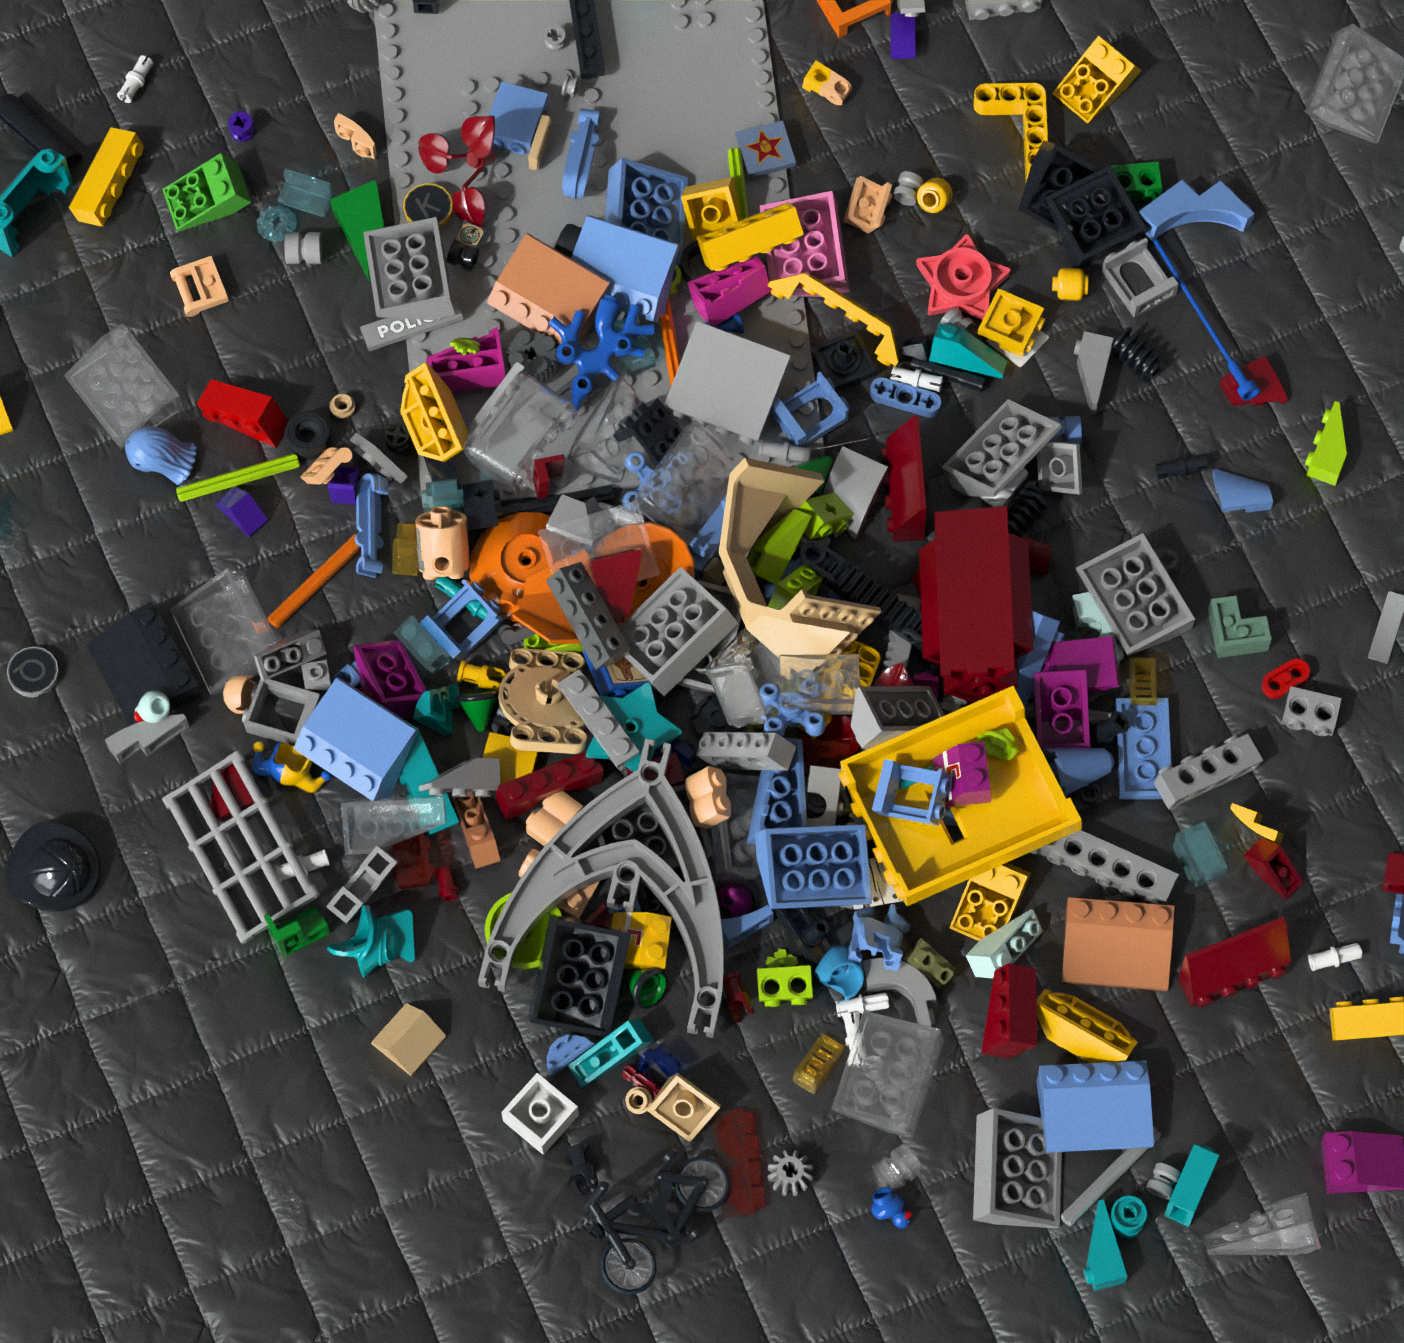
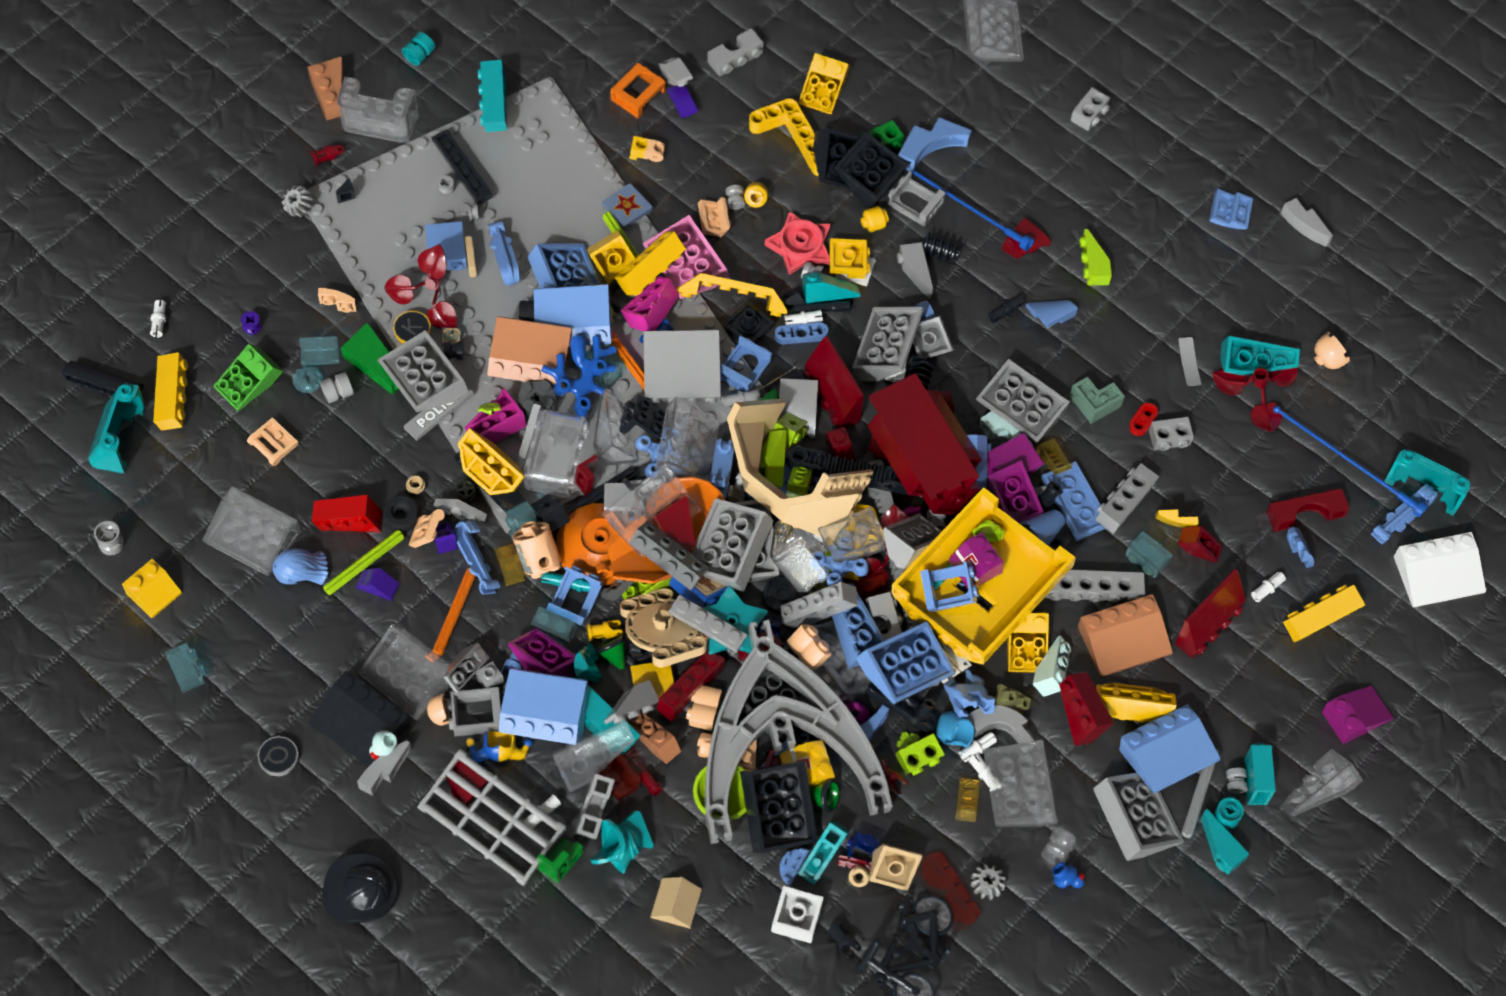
camera: 30 degrees left, 5 degrees down
none -> dark red slope [826,427,855,460]

